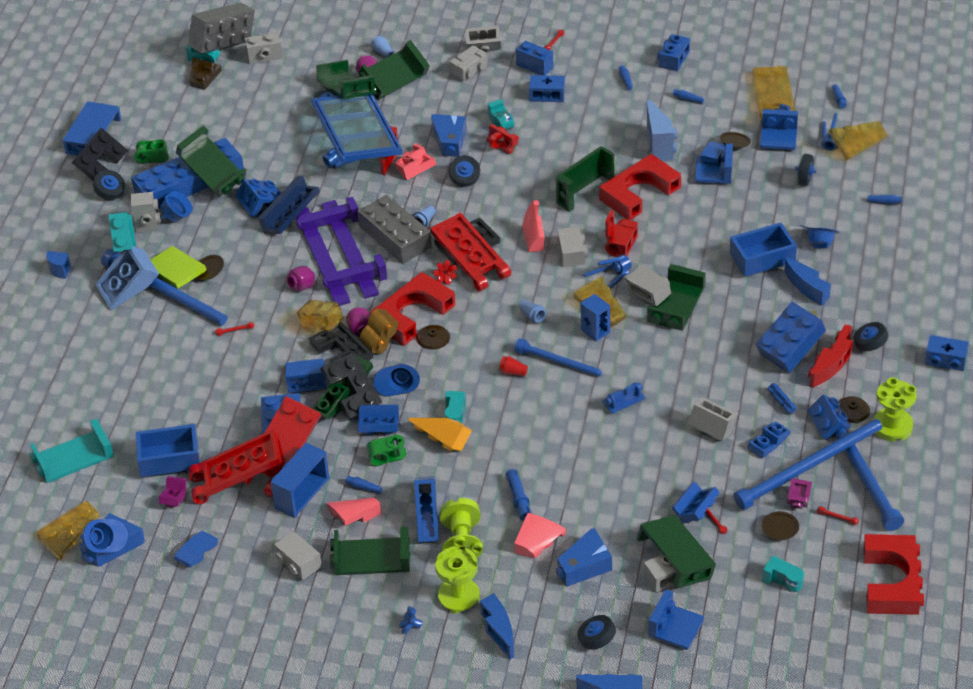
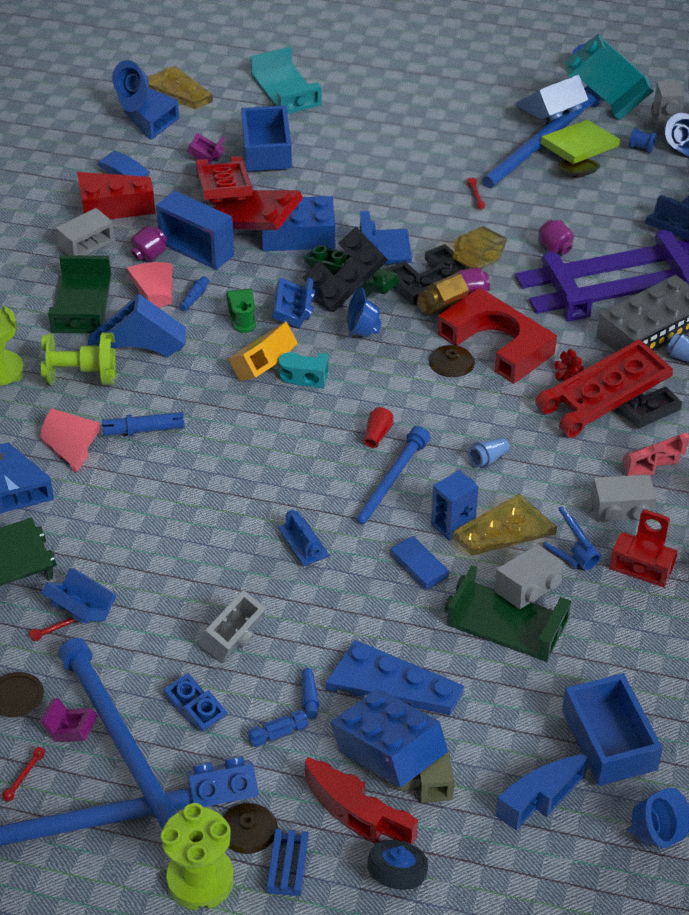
camera: 90 degrees right, 0 degrees up
none -> red wedge [77,172,156,220]
none -> magenta head [130,226,167,262]
none -> blue tile [267,829,309,896]
none -> blue animal [302,668,320,719]
none -> blue wing [326,640,464,715]
none -> blue tile [390,536,449,590]
none -> blue bush [629,127,657,153]

